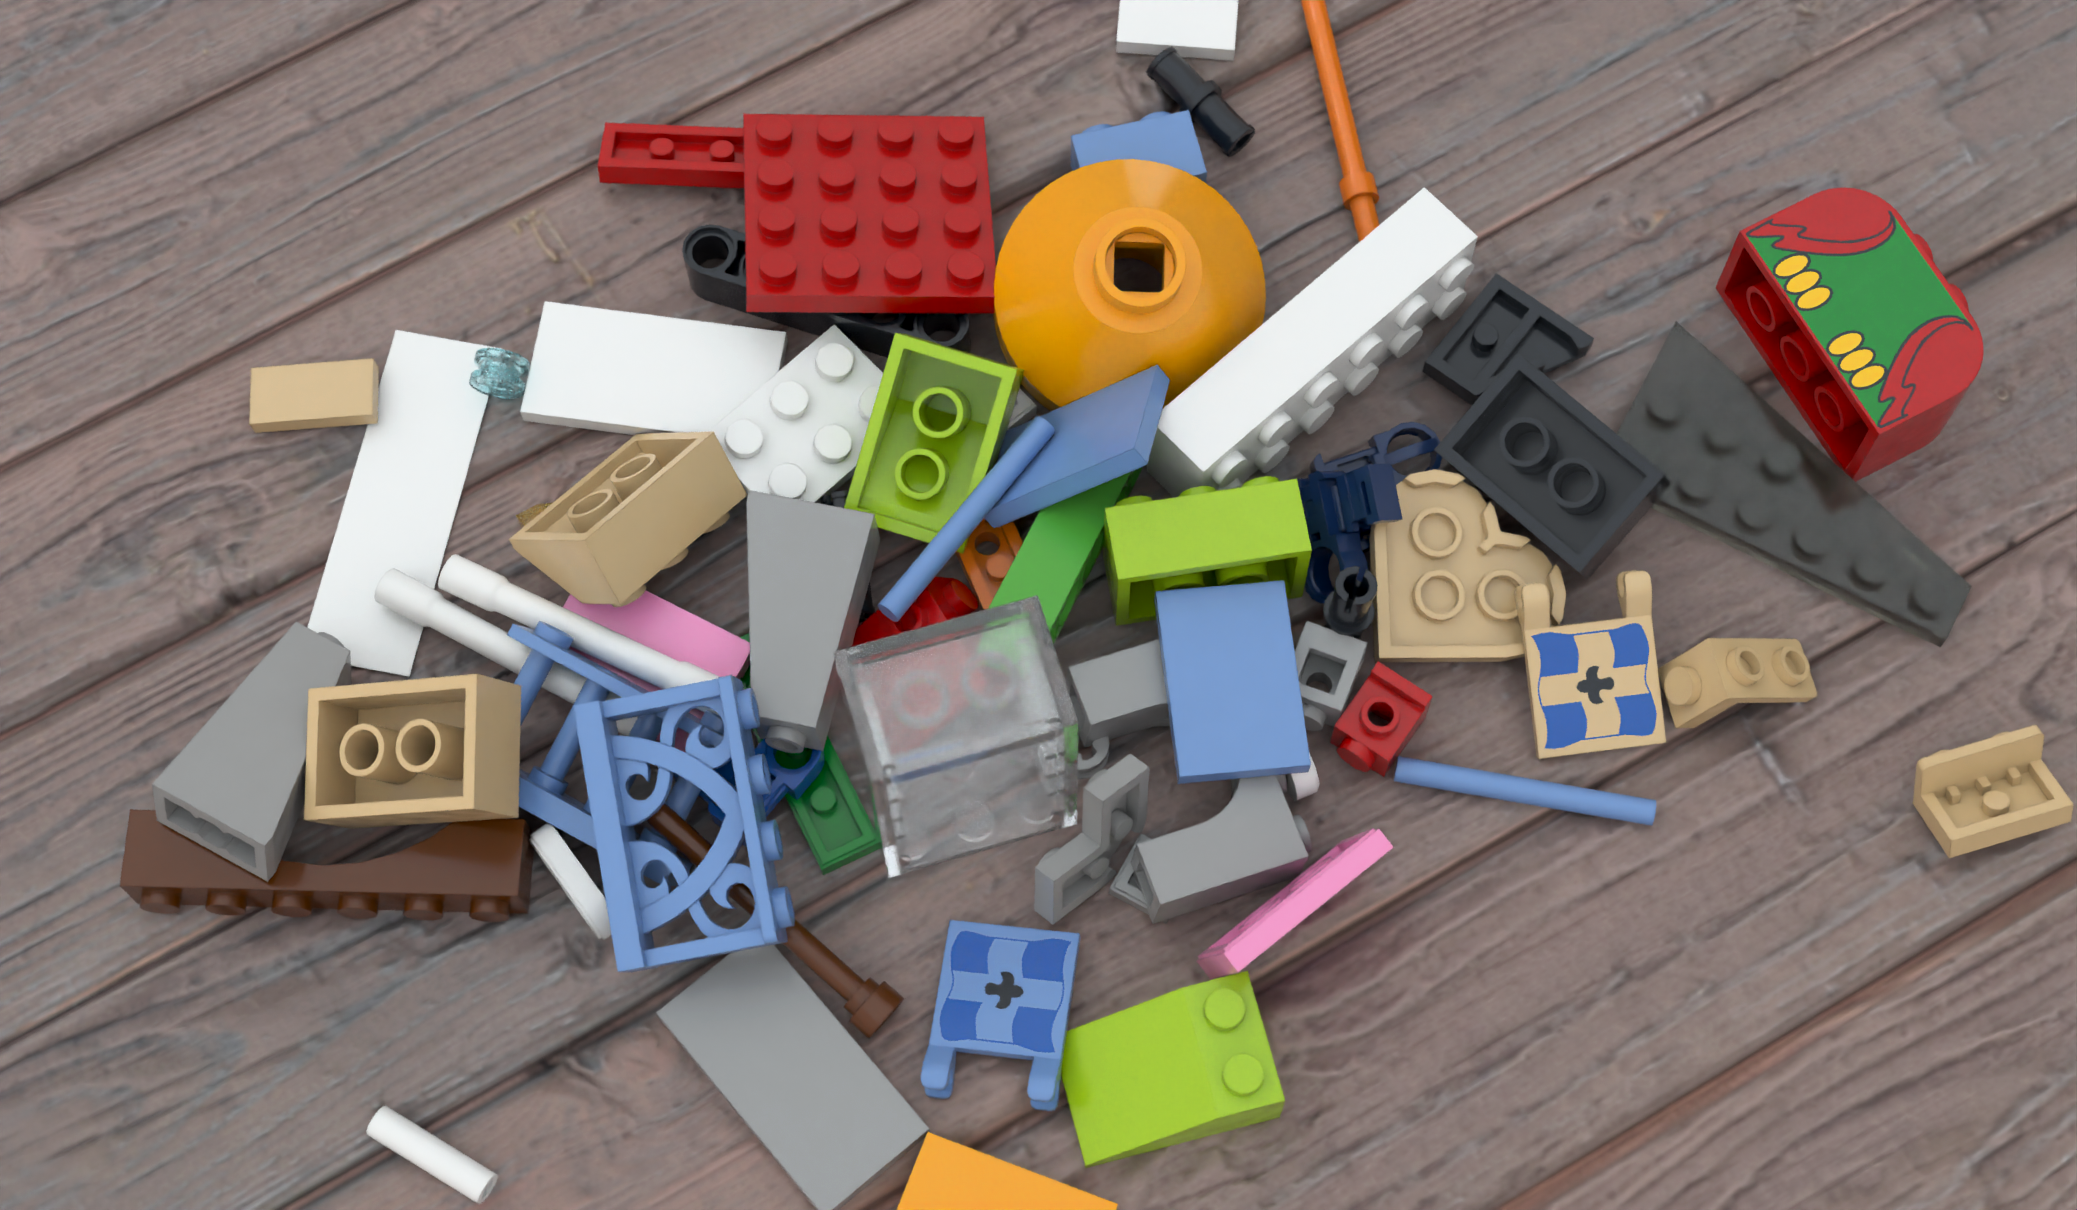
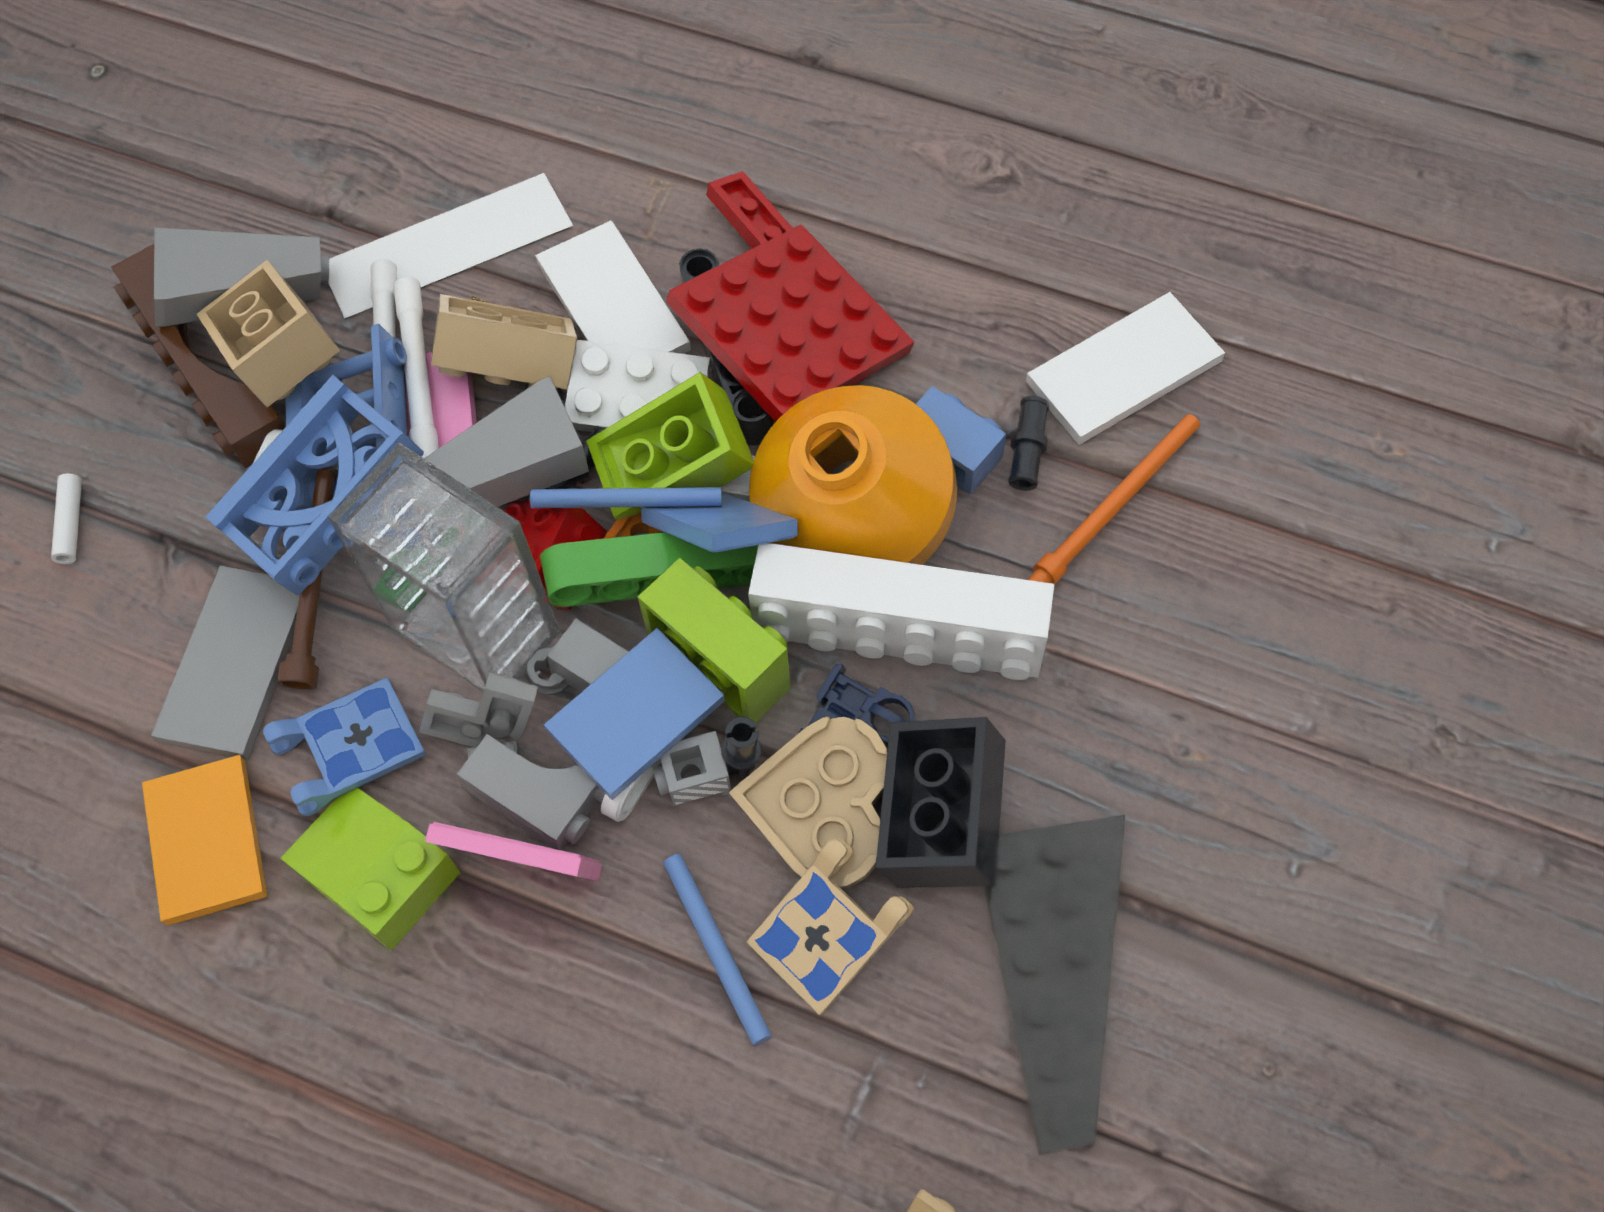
camera: 55 degrees right, 5 degrees down
tan tile [249,358,379,433] -> none
clear light blue bush [469,348,530,399] -> none
dark blue piece [1297,464,1403,603] -> none
red brick [1330,661,1433,777] -> none
black wing [1423,273,1594,405] -> none
tan bracket [1658,638,1817,728] -> none
brick [1715,187,1984,485] -> none

